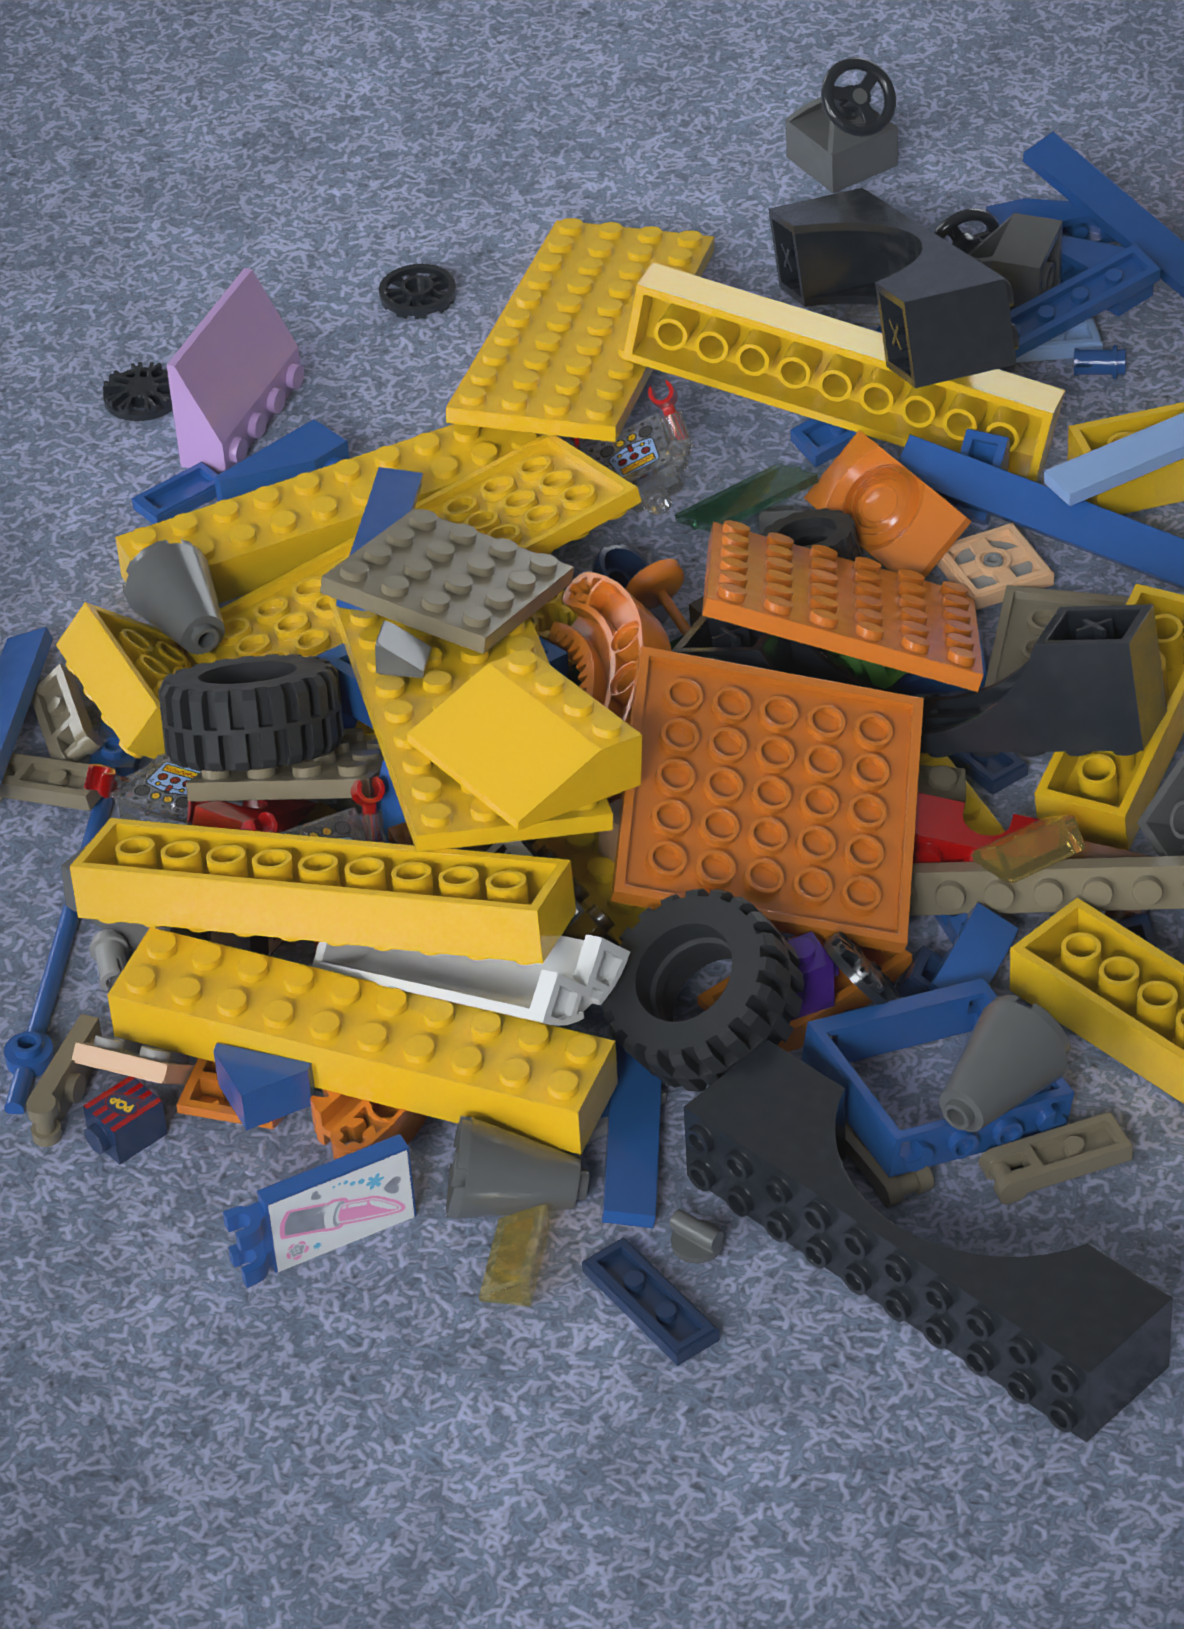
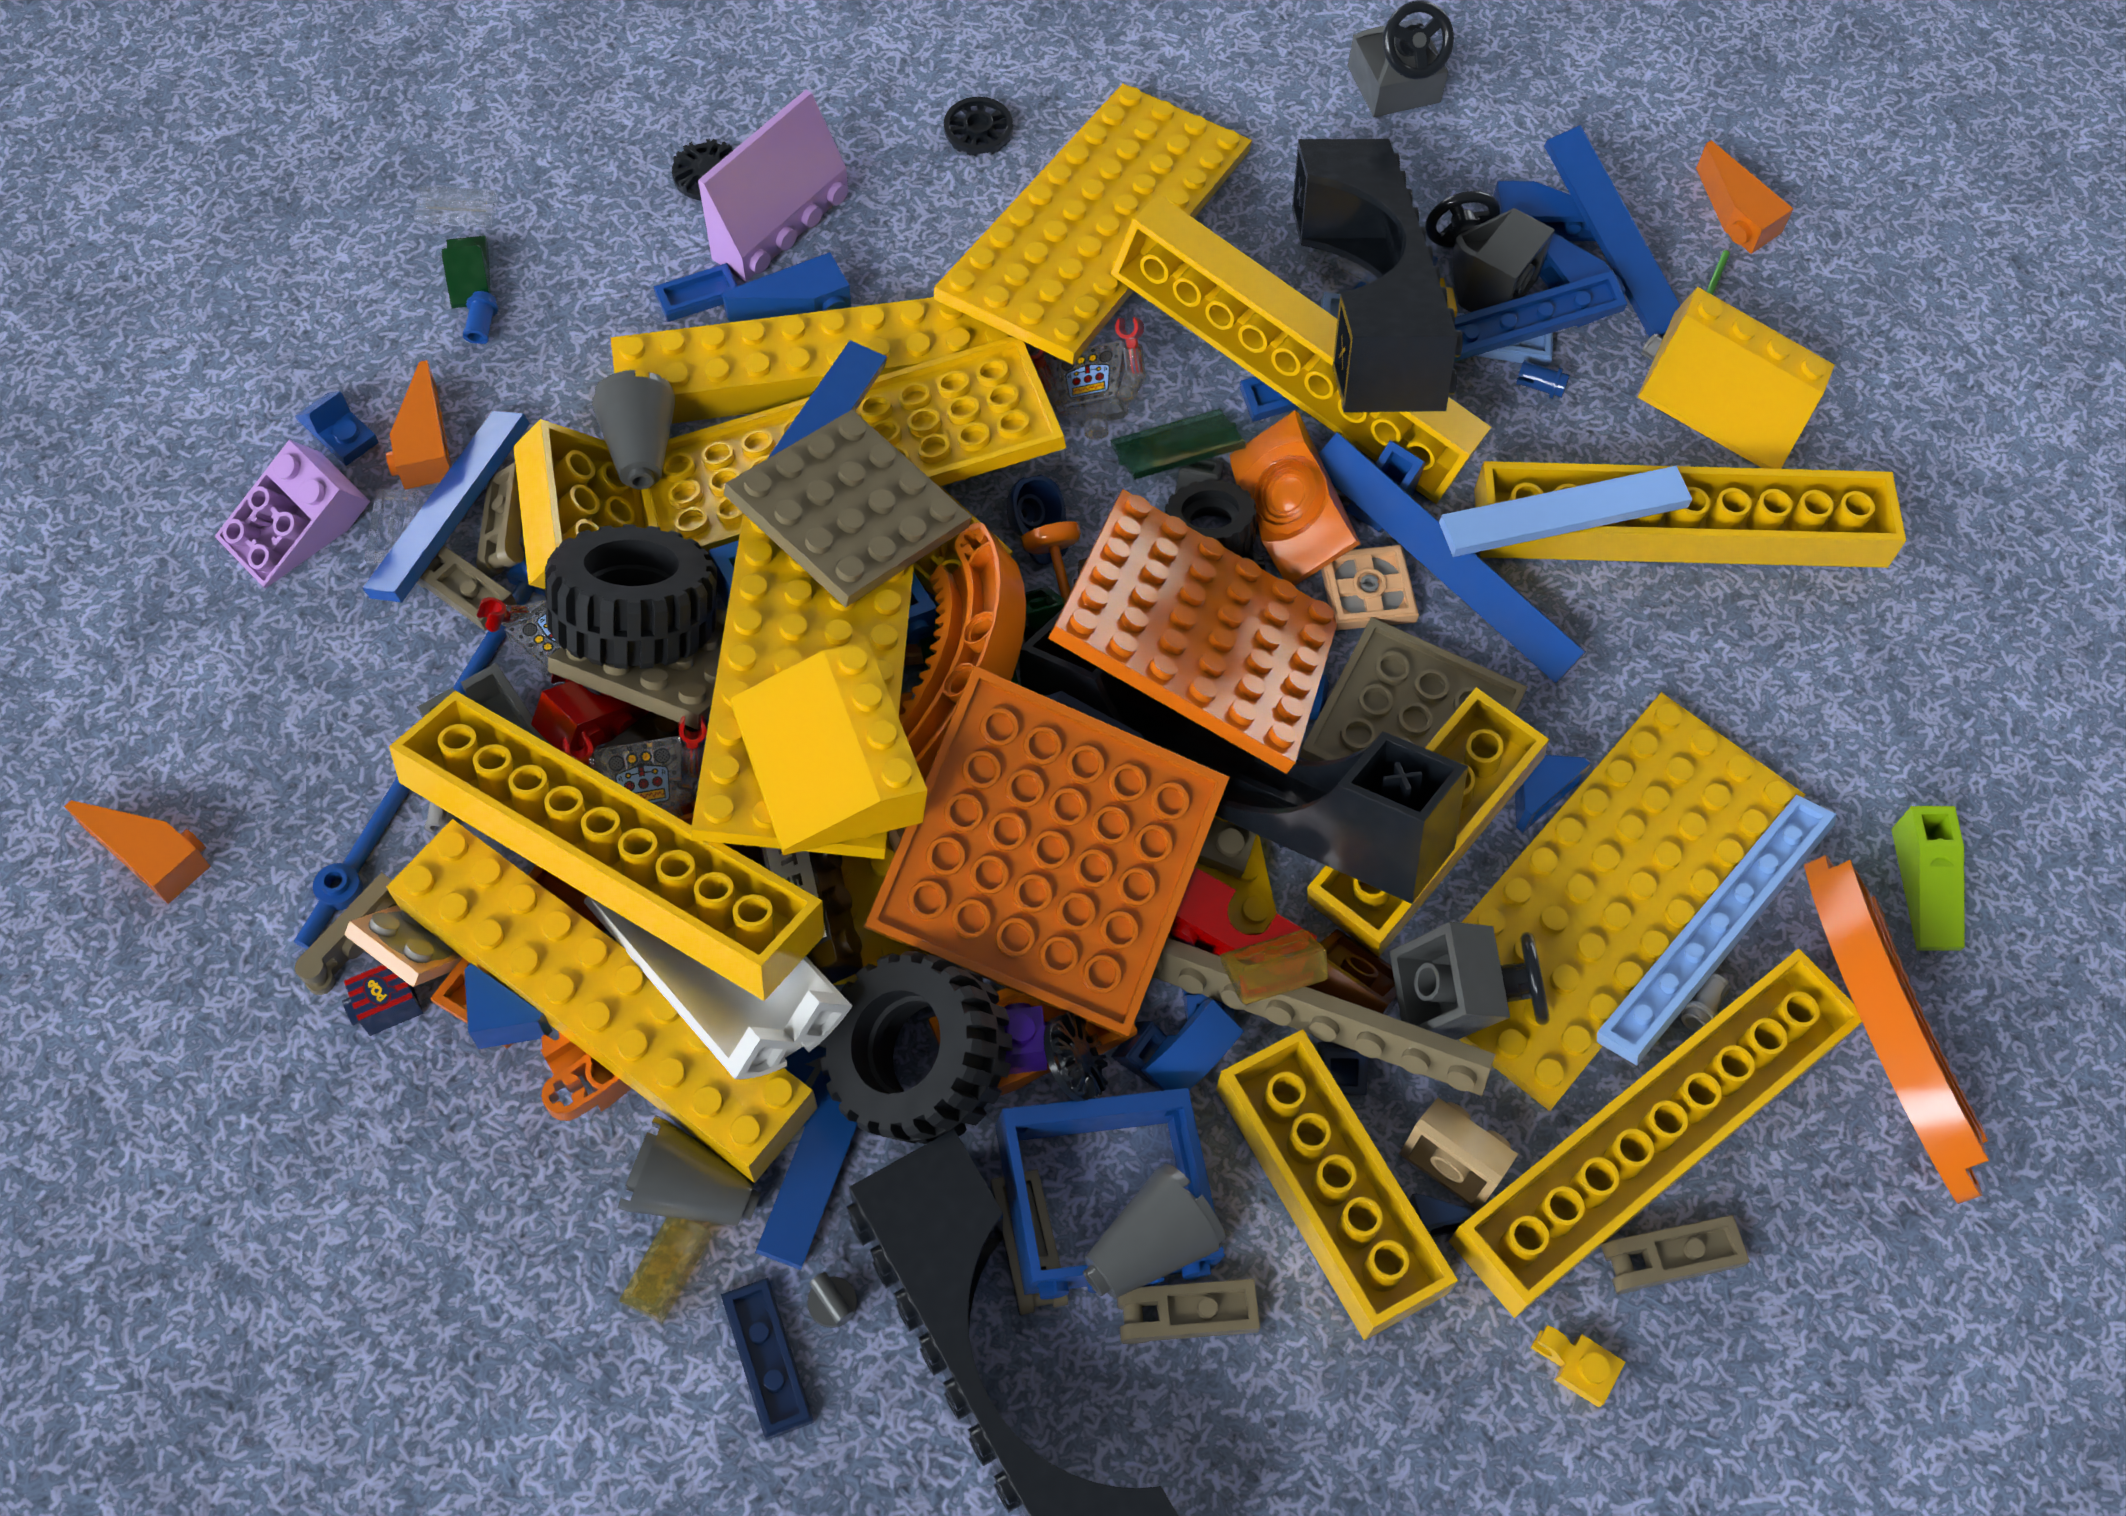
camera: 10 degrees right, 20 degrees up
tile [223,1134,417,1288] -> none
slope [375,621,431,678] -> none

